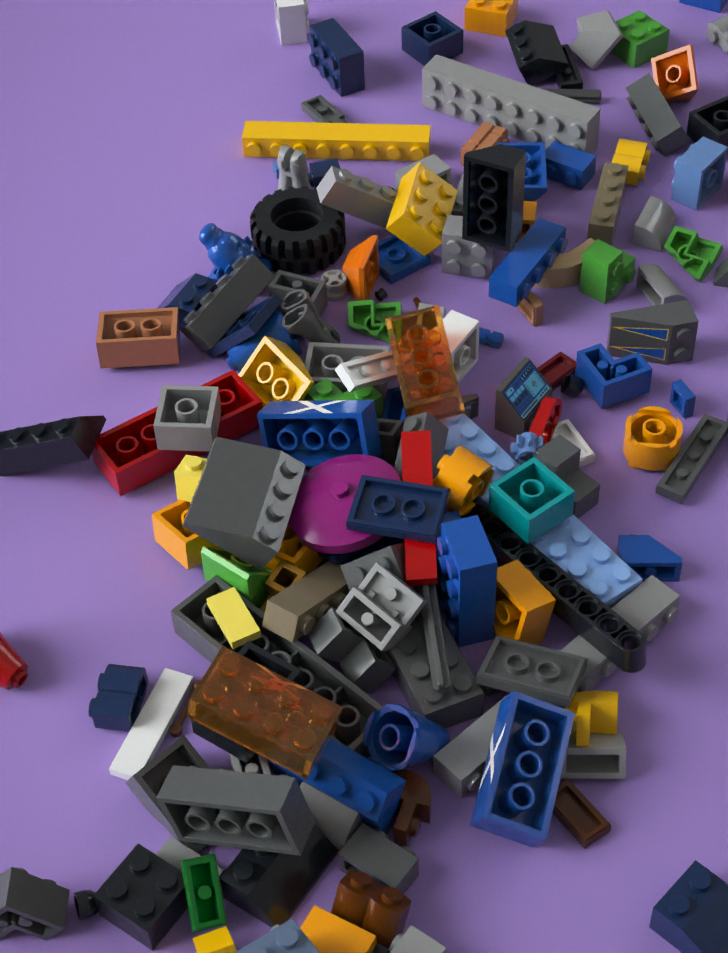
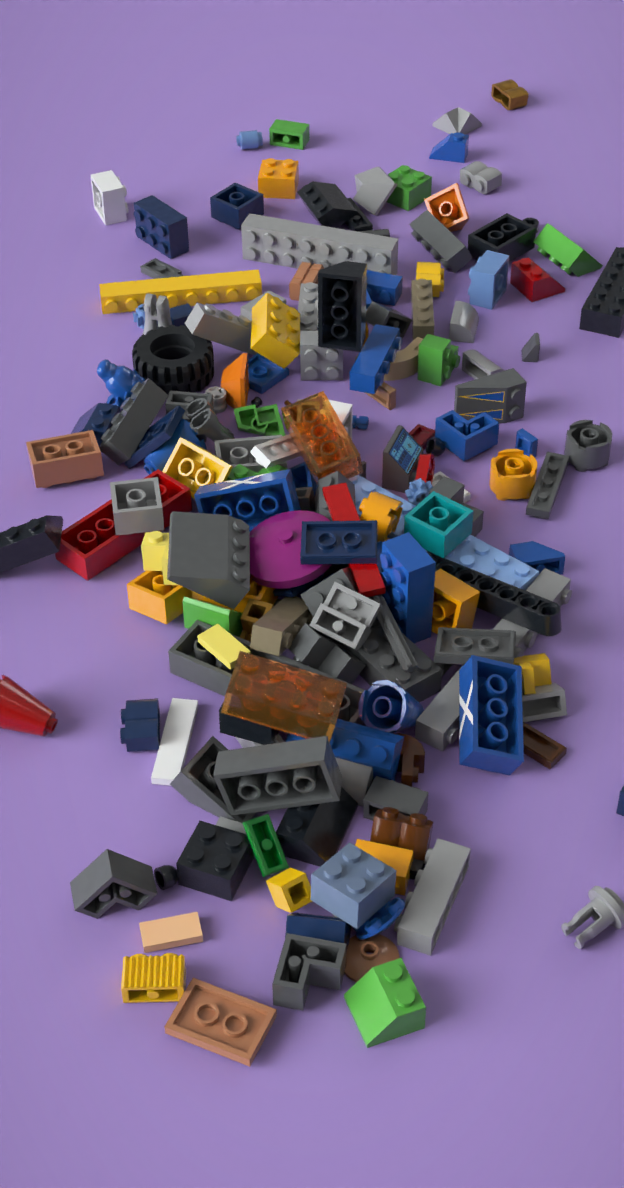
camera: 15 degrees left, 5 degrees down
reddish brown hinge [169,680,205,737] -> none
bright green slope [664,226,724,282] -> none
none -> dark grey brick [366,301,412,338]

